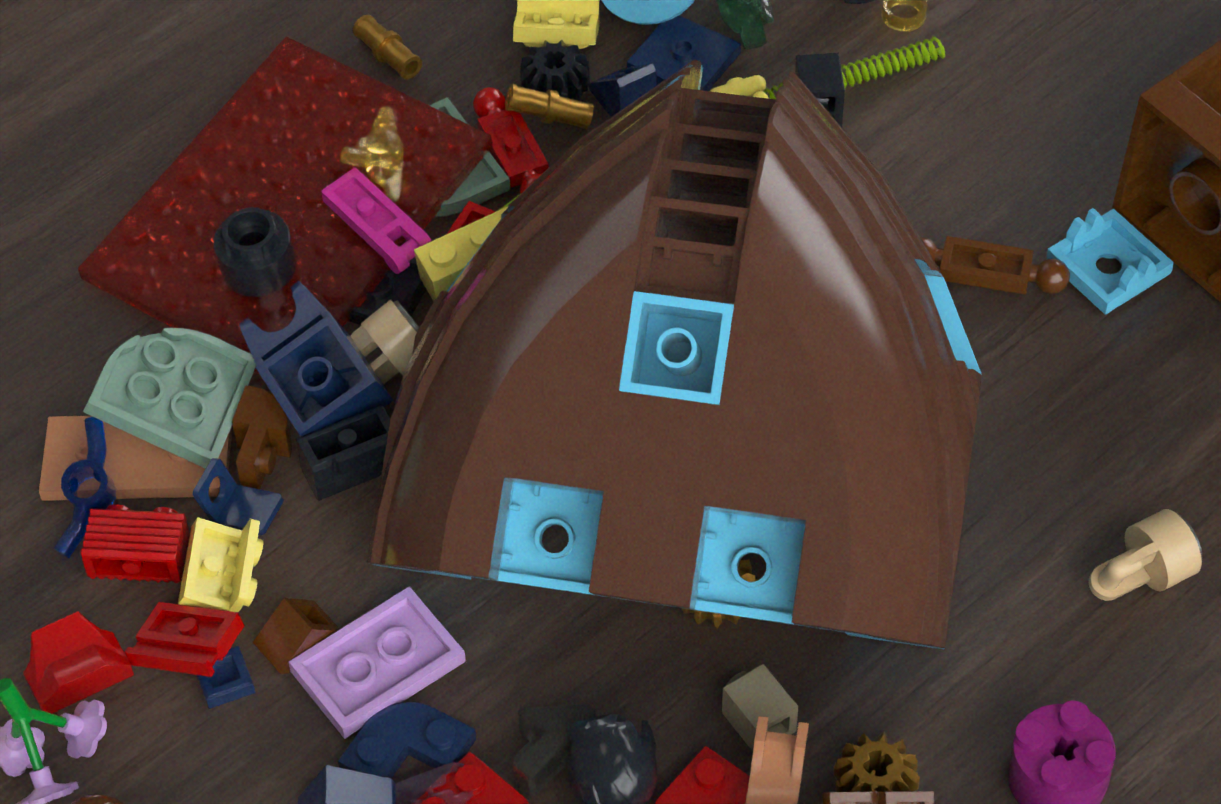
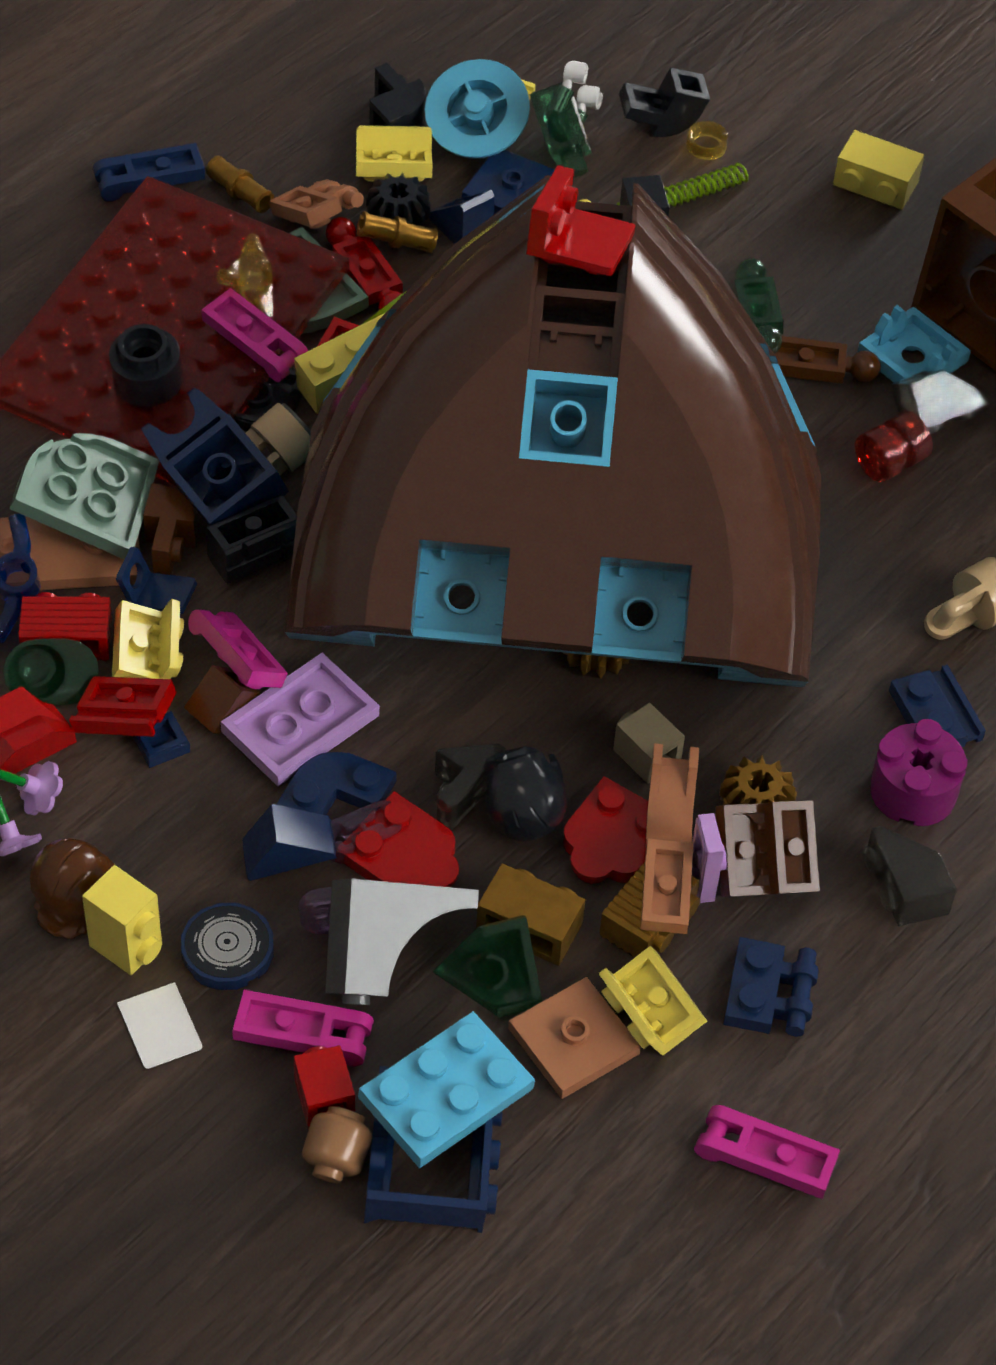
camera: 10 degrees left, 0 degrees up
none -> clear green cap [3,638,99,705]
none -> dark blue plate [93,143,205,202]
none -> dark pink plate [188,609,288,689]
none -> nougat plate [269,179,364,228]
none -> red bracket [526,165,636,276]
none -> clear green plate [734,258,784,354]
none -> light yellow brick [833,130,924,210]
none -> clear red wheel [855,411,933,482]
none -> dark blue plate [889,665,986,747]
none -> clear smoke slope [890,370,991,435]

